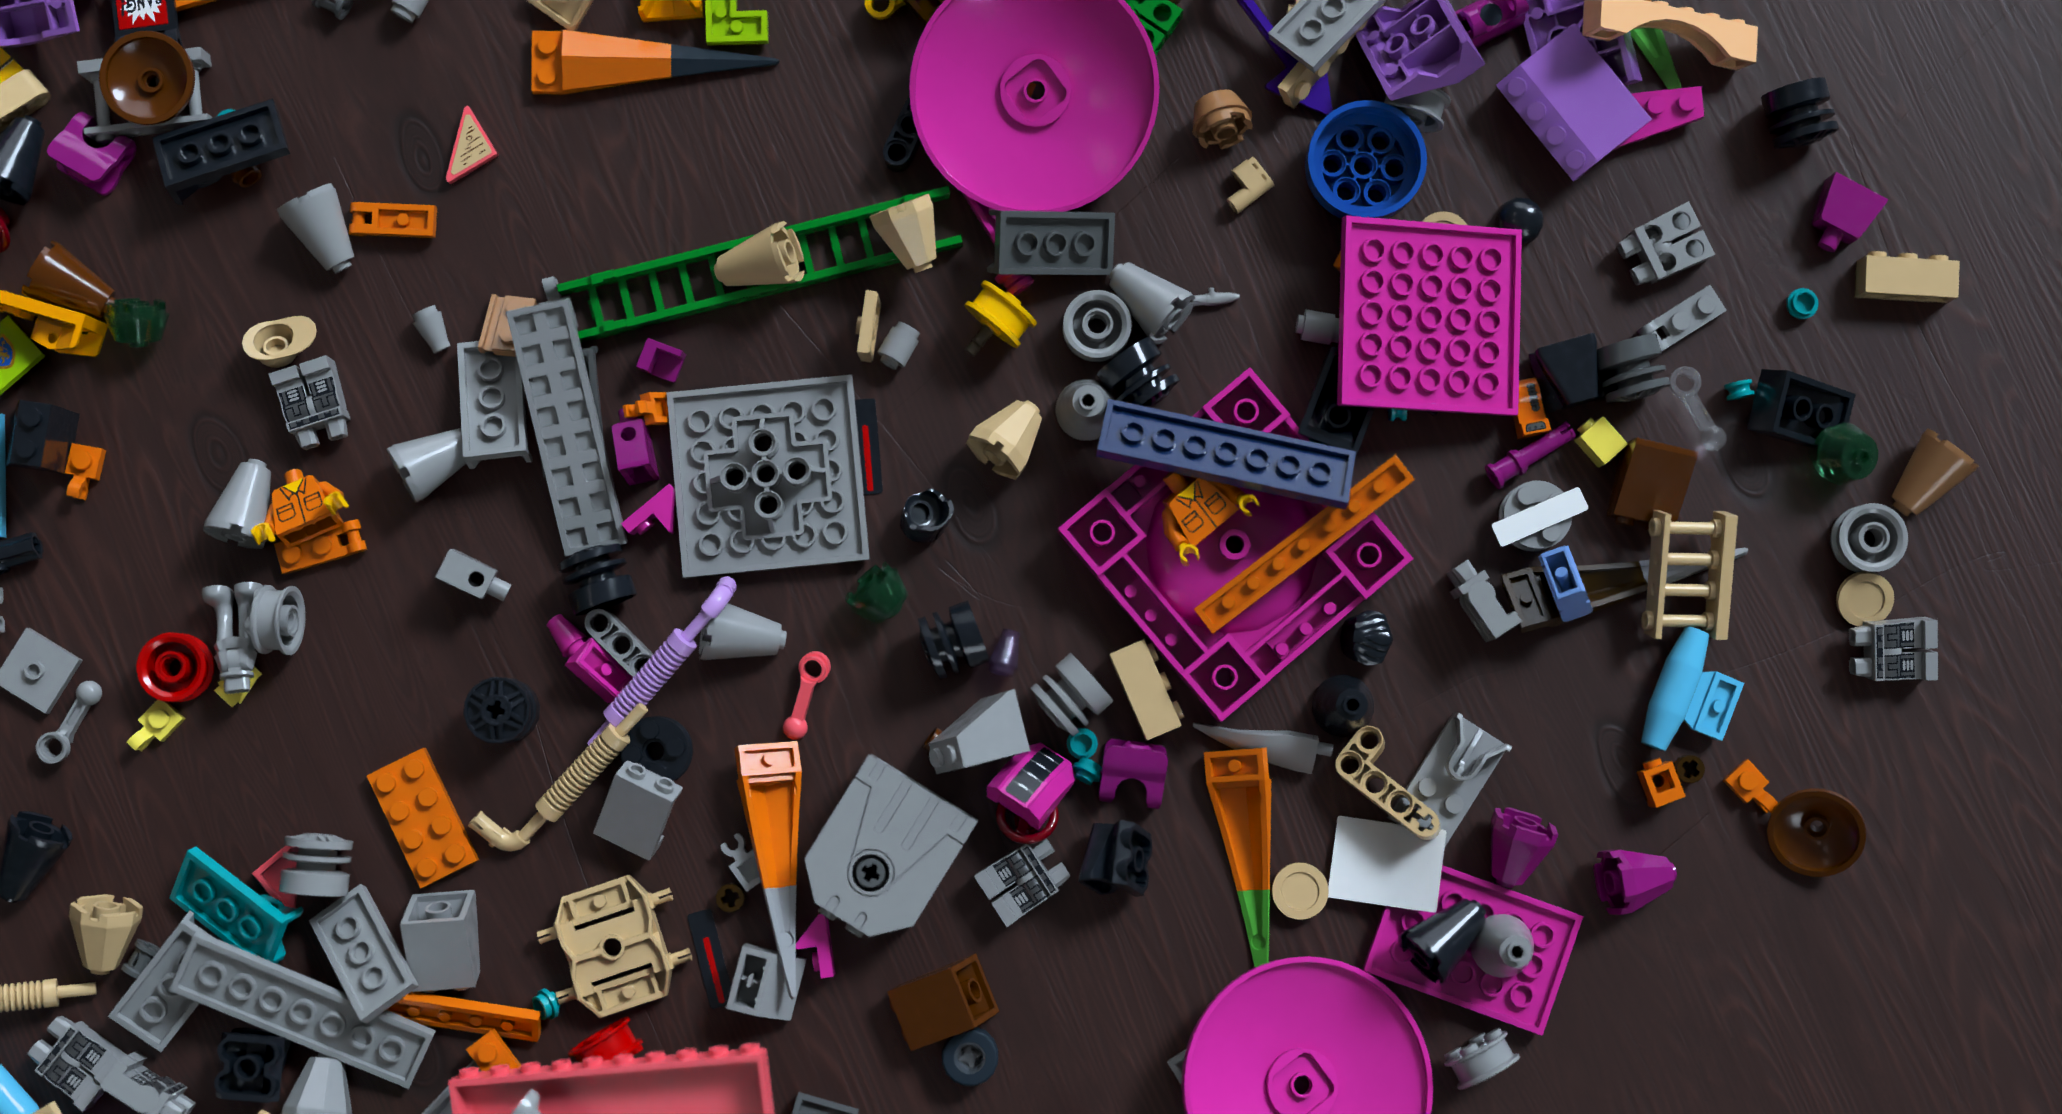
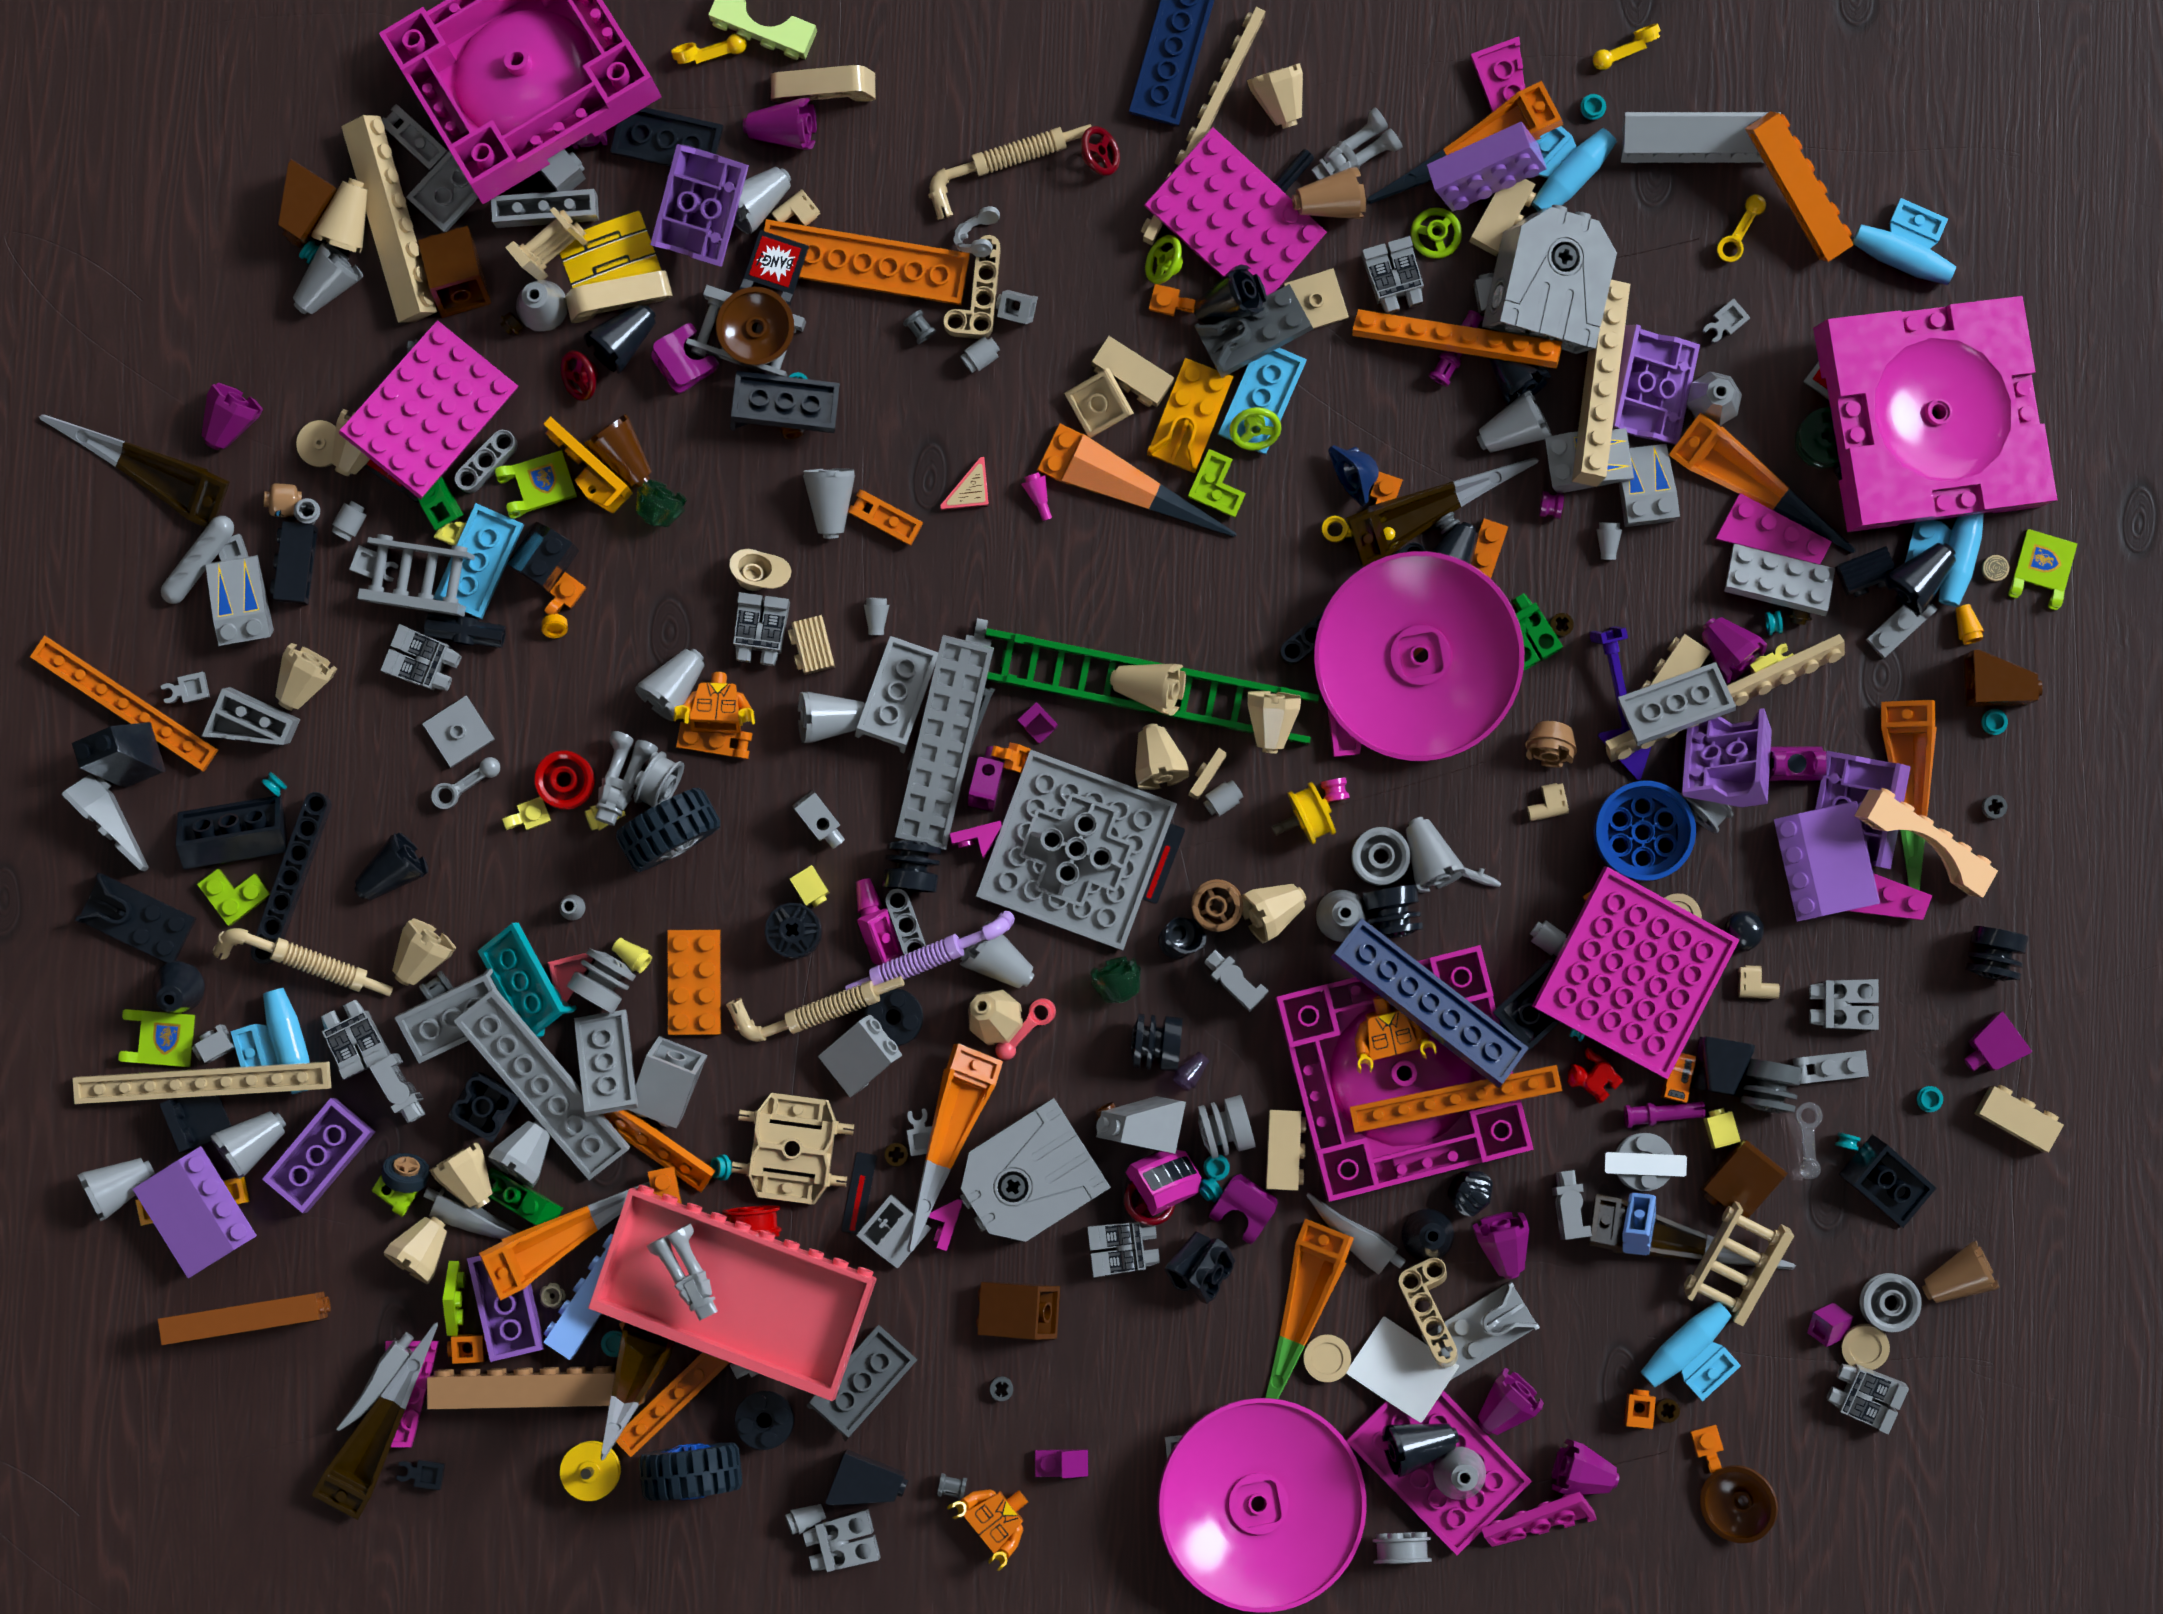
camera: 30 degrees right, 0 degrees up
medium nougat plate [478,294,538,357] -> none
black wheel [942,1027,998,1086] -> none
dark grey plate [987,209,1115,275] -> none
clear green cone [1813,423,1878,485] -> none
none -> light orange tile [541,614,568,638]
none -> light grey cone [559,895,585,921]
none -> light yellow cone [612,938,652,973]
none -> black wheel [616,787,720,872]
none -> tan brick [788,615,835,675]
none -> light yellow brick [790,865,829,908]
none -> tan cone [968,990,1023,1045]
none -> dark grey bush [990,1376,1013,1401]
none -> dark pink cone [1021,472,1052,521]
none -> tan cone [1135,724,1189,790]
none -> medium nougat cone [1191,879,1243,932]
none -> light grey hips [1204,950,1268,1012]
none -> magenta cone [1473,1212,1529,1279]
none -> dark pink wing [1482,1492,1597,1547]
none -> red animal [1567,1047,1623,1104]
none -> tan piece [1738,965,1780,999]
none -> magenta panel [1807,1303,1853,1347]

